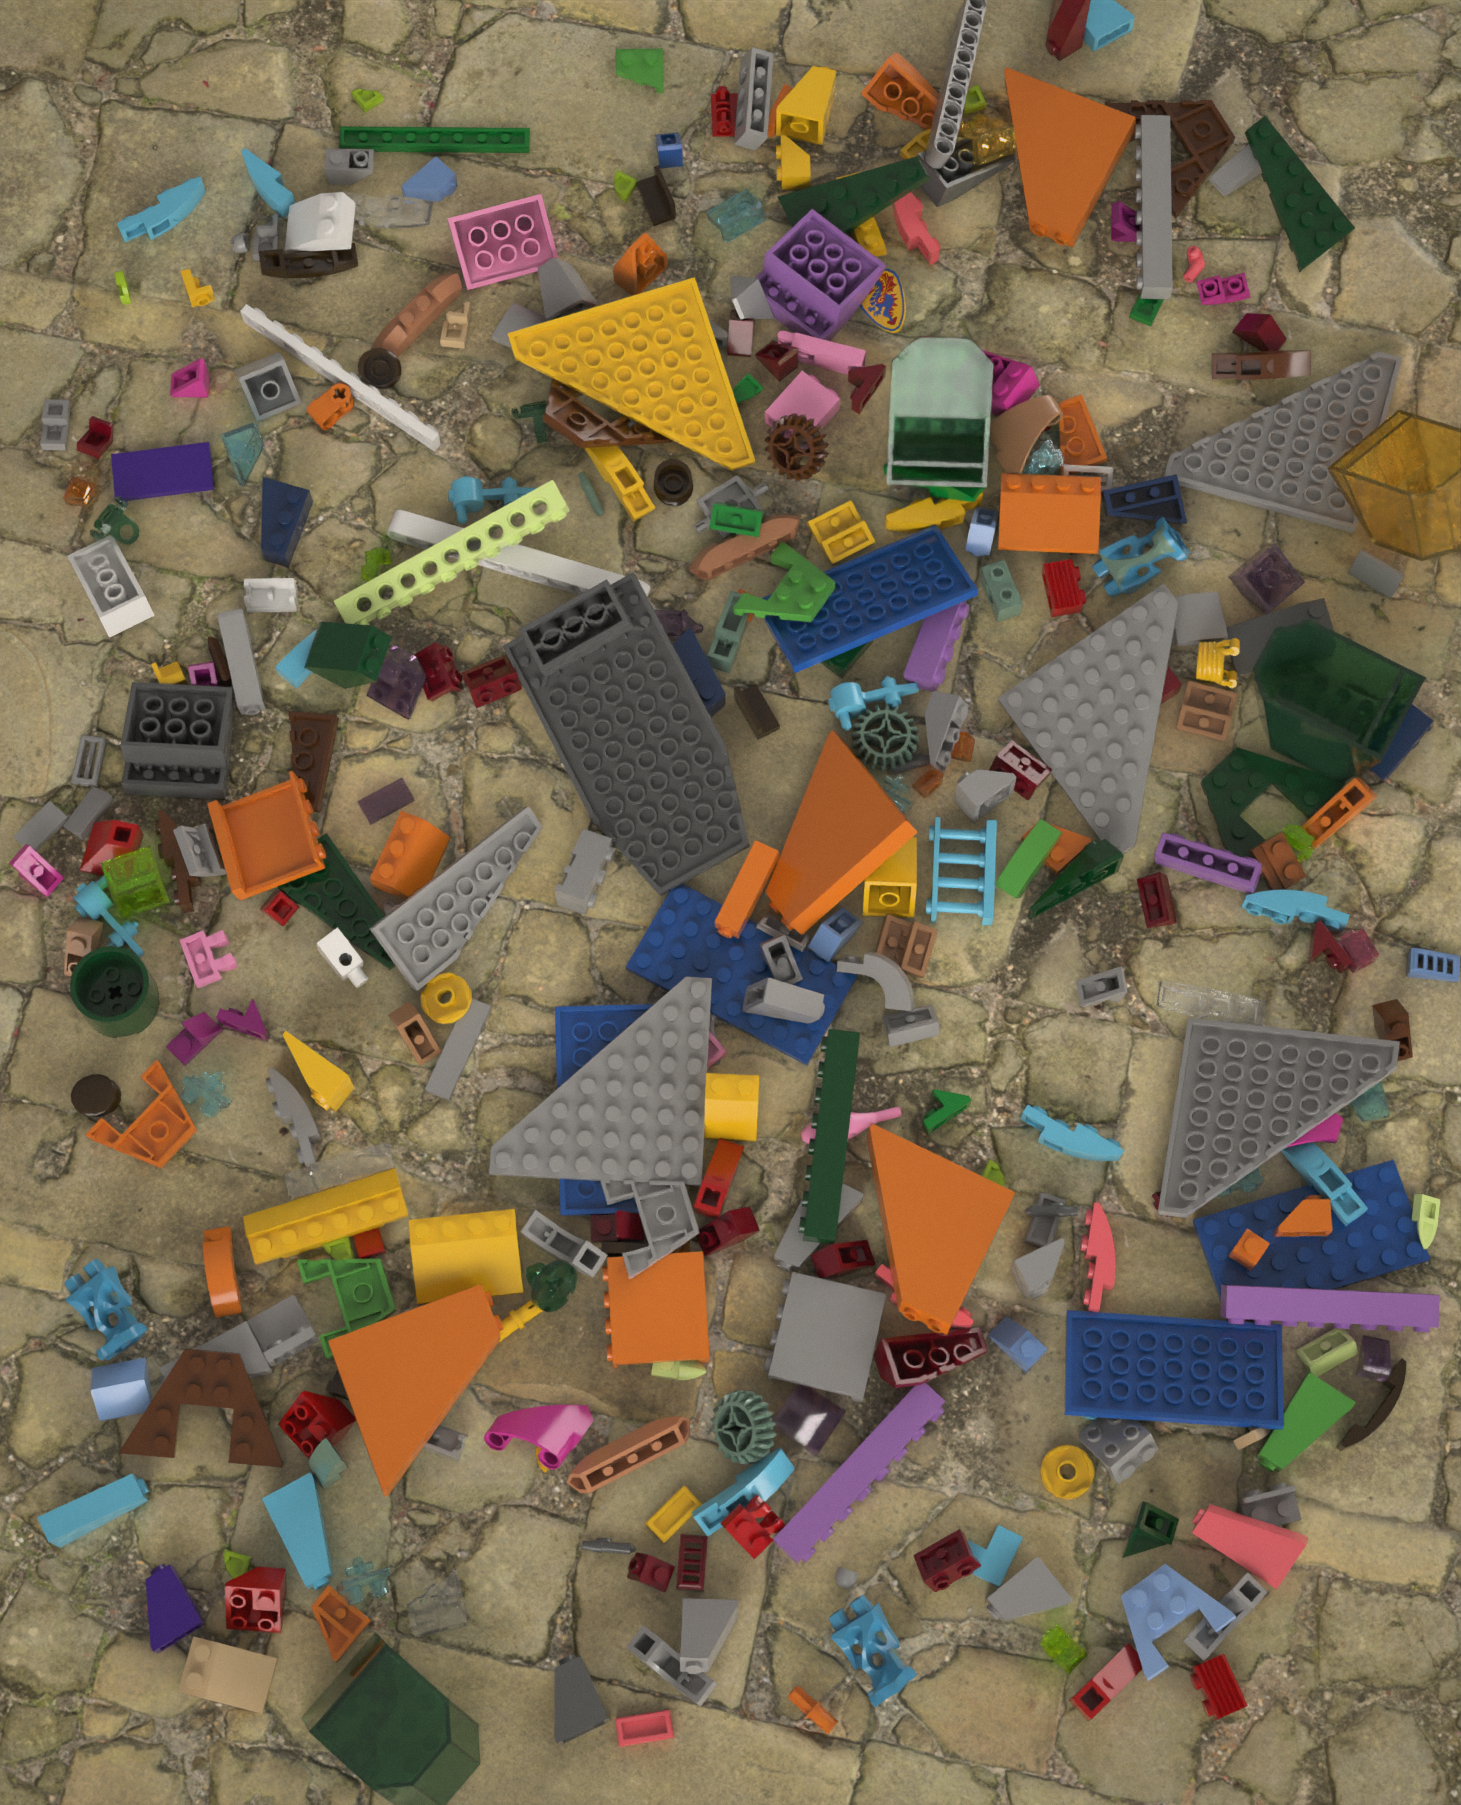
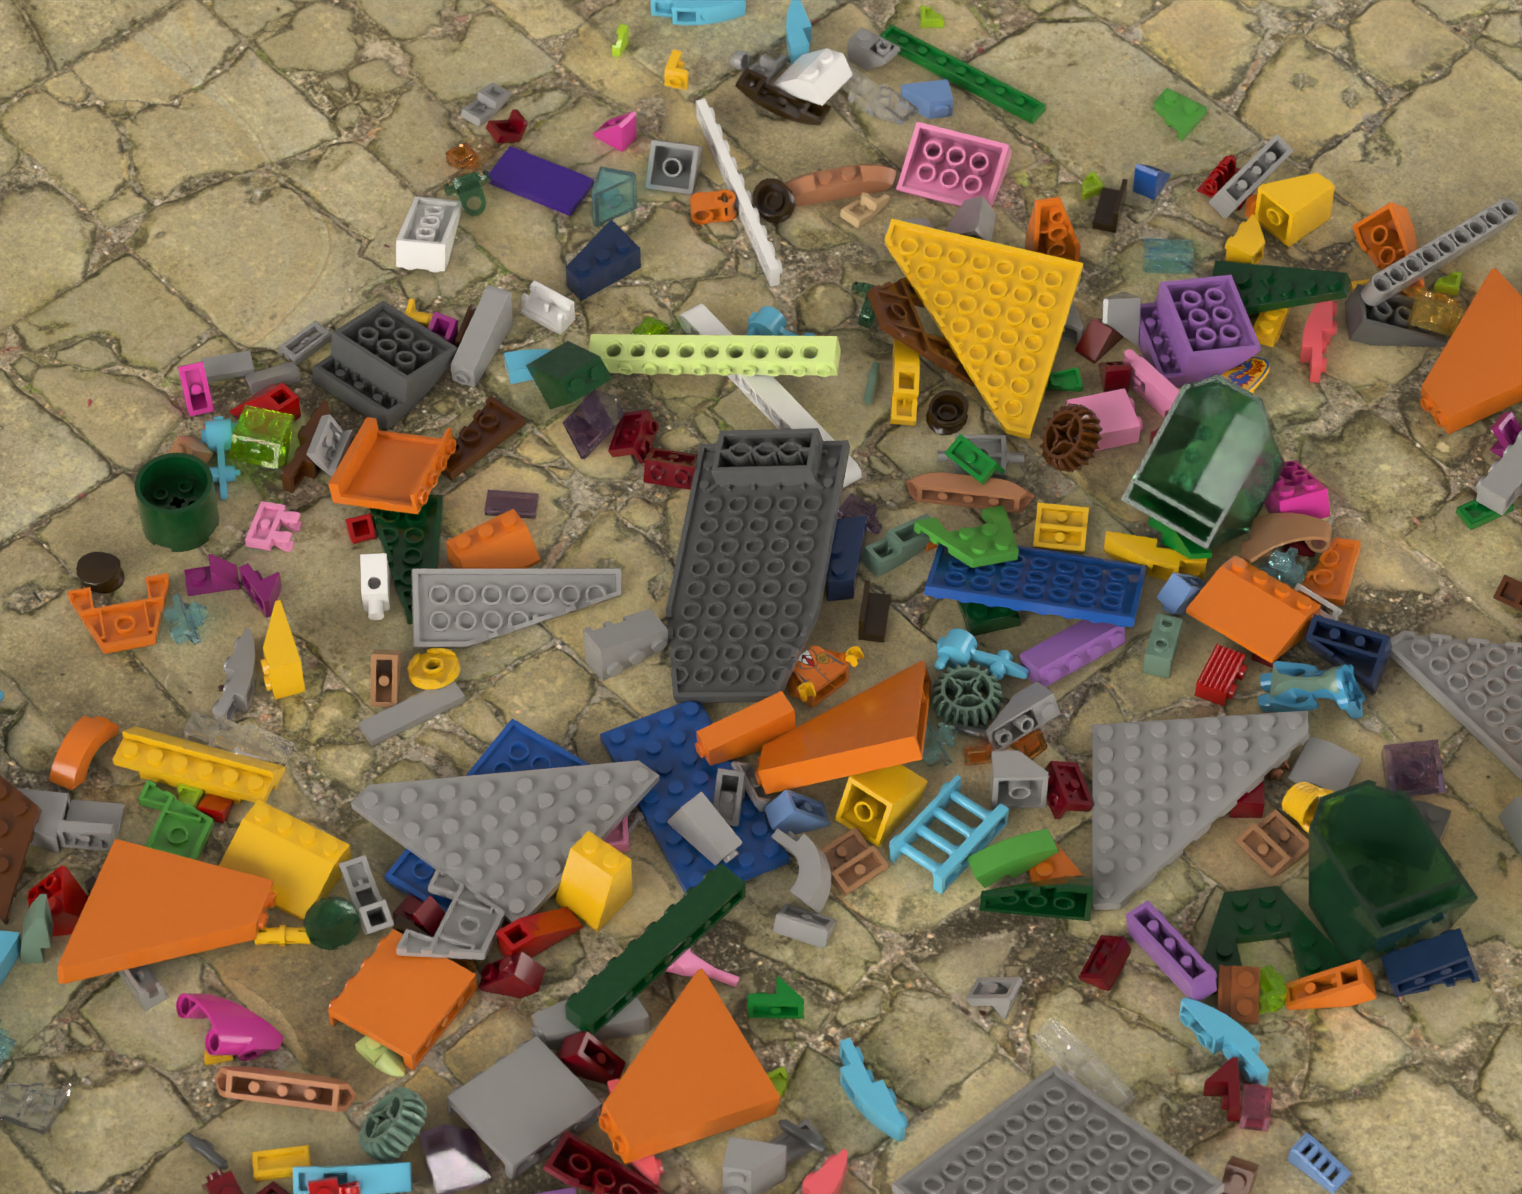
camera: 35 degrees right, 20 degrees down
none -> orange torso [787,645,865,709]

